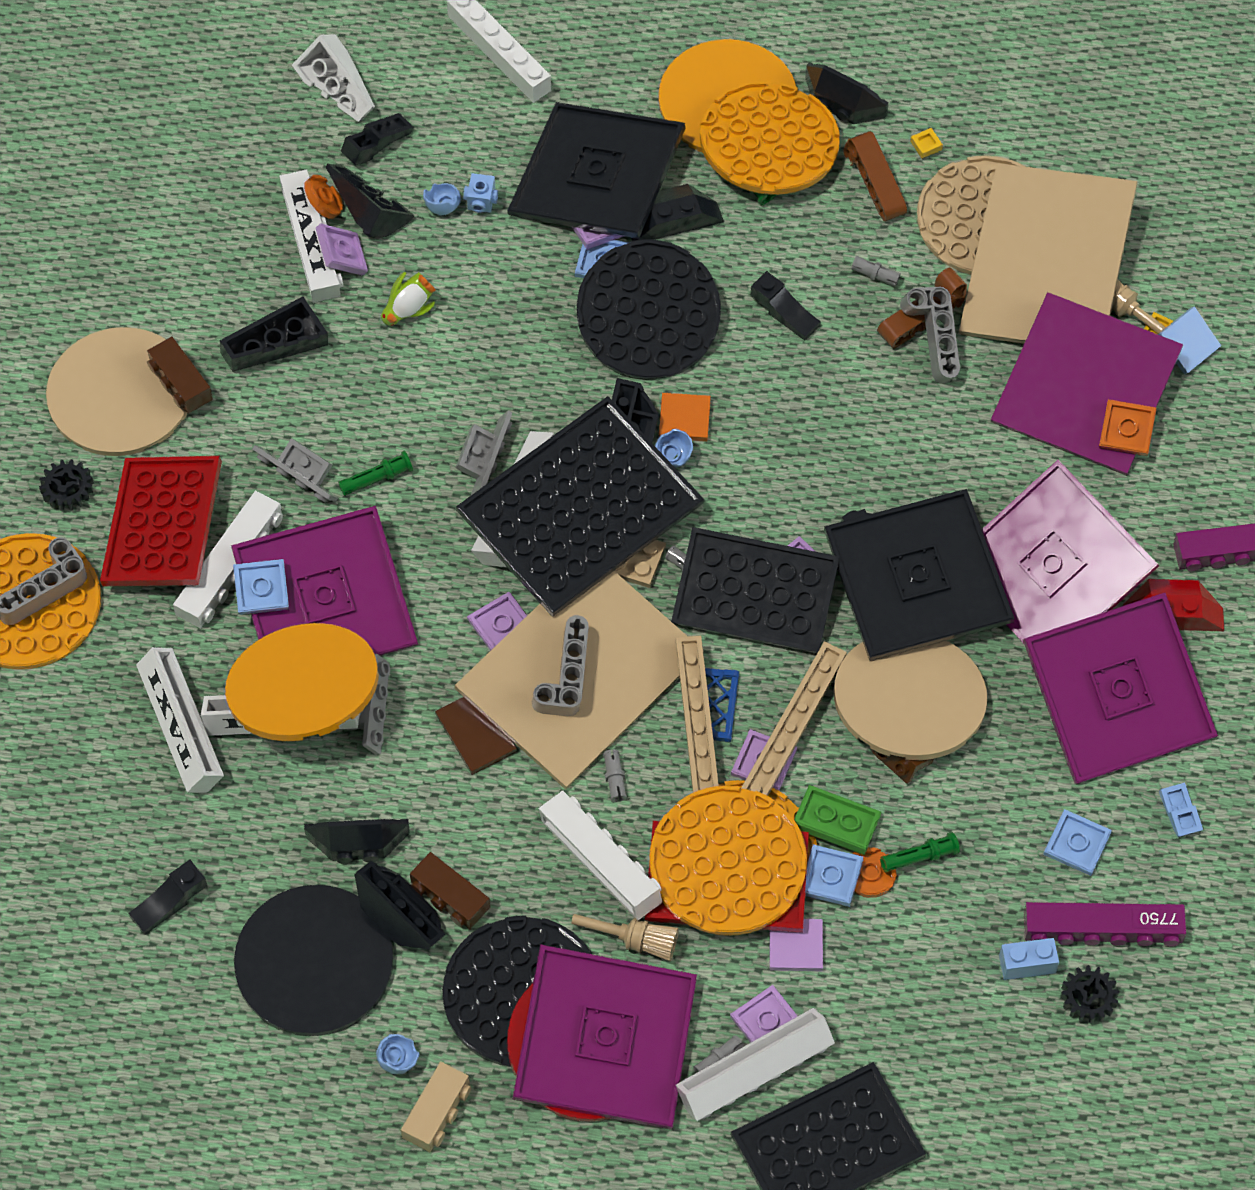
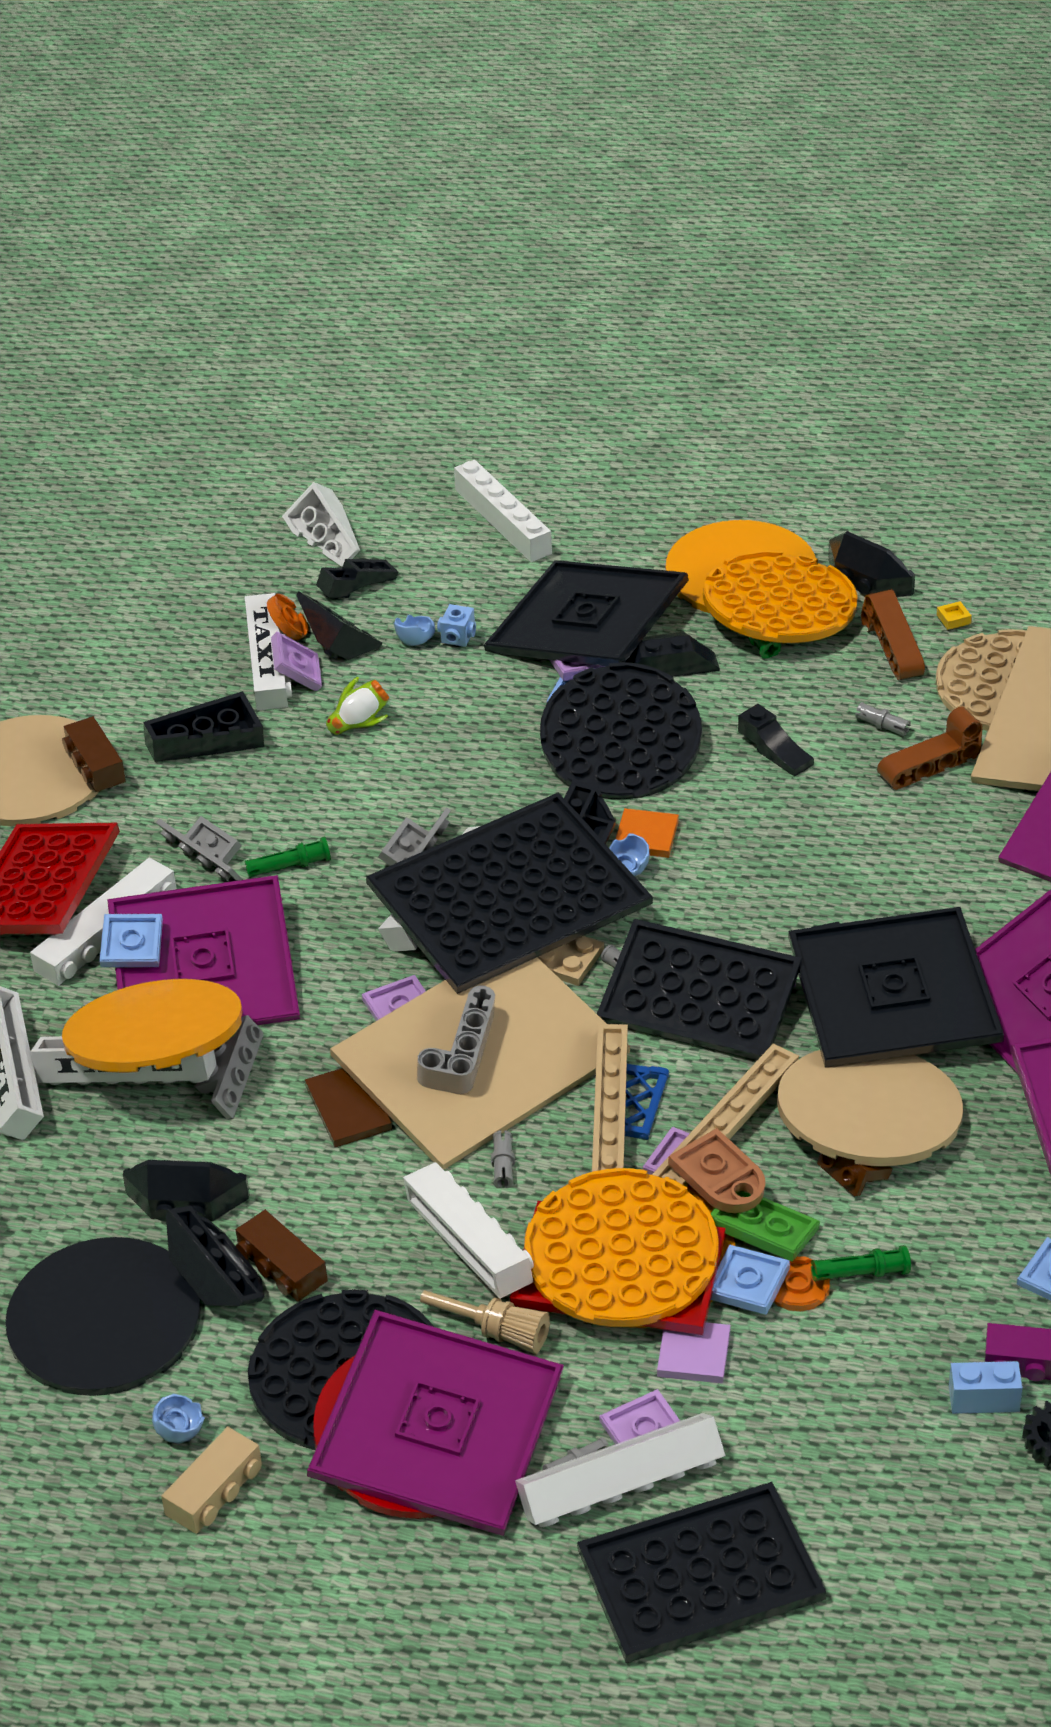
camera: 10 degrees right, 20 degrees down
light grey beam [900,287,960,384] -> none
none -> nougat tile [668,1128,765,1213]

